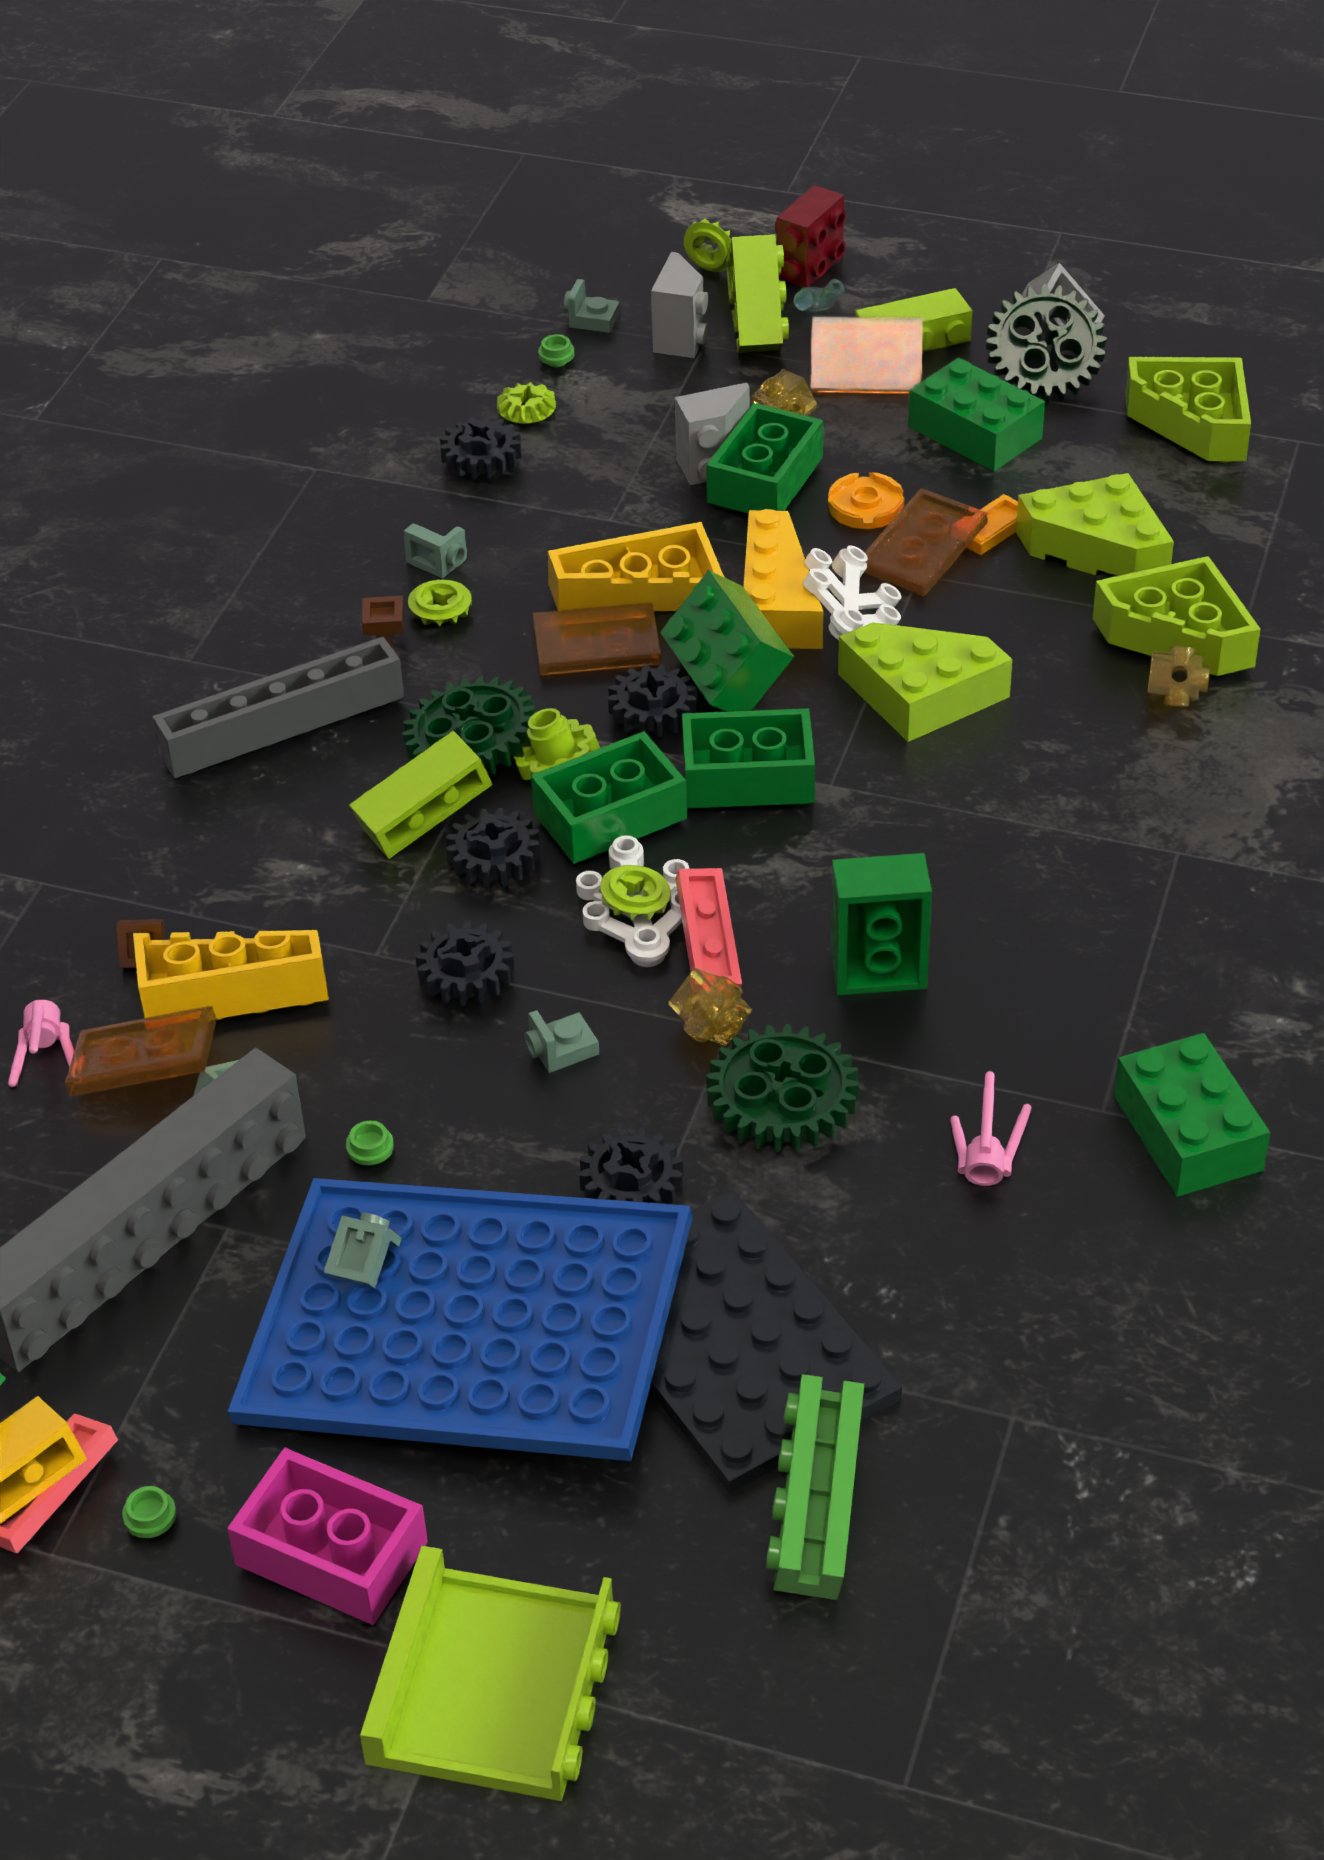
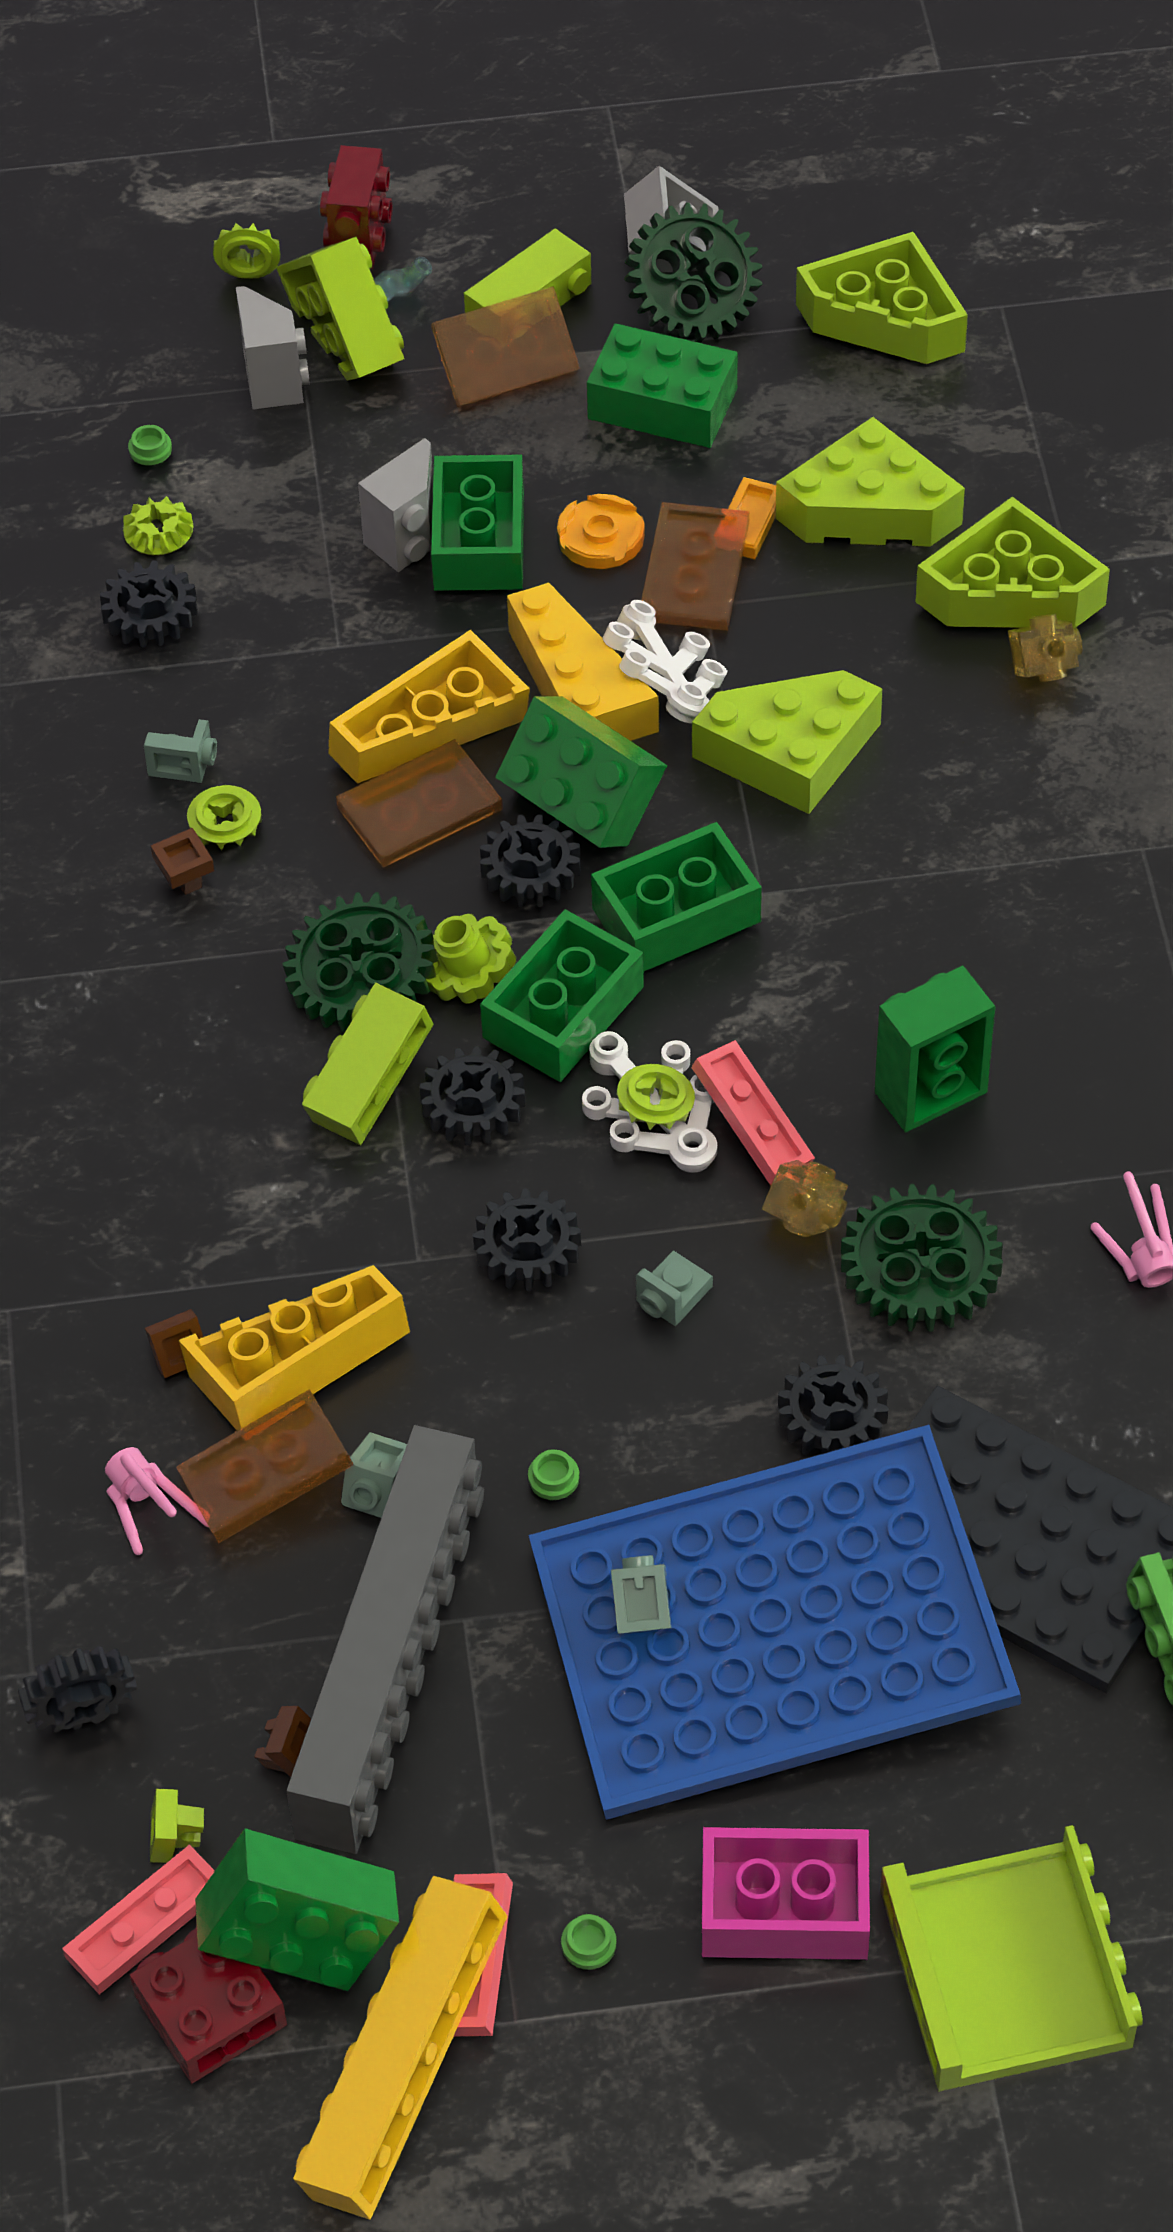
camera: 25 degrees left, 10 degrees up
dark grey brick [152,637,404,778] -> none
sand green bracket [564,279,620,333] -> none
clear yellow brick [751,369,818,416] -> none

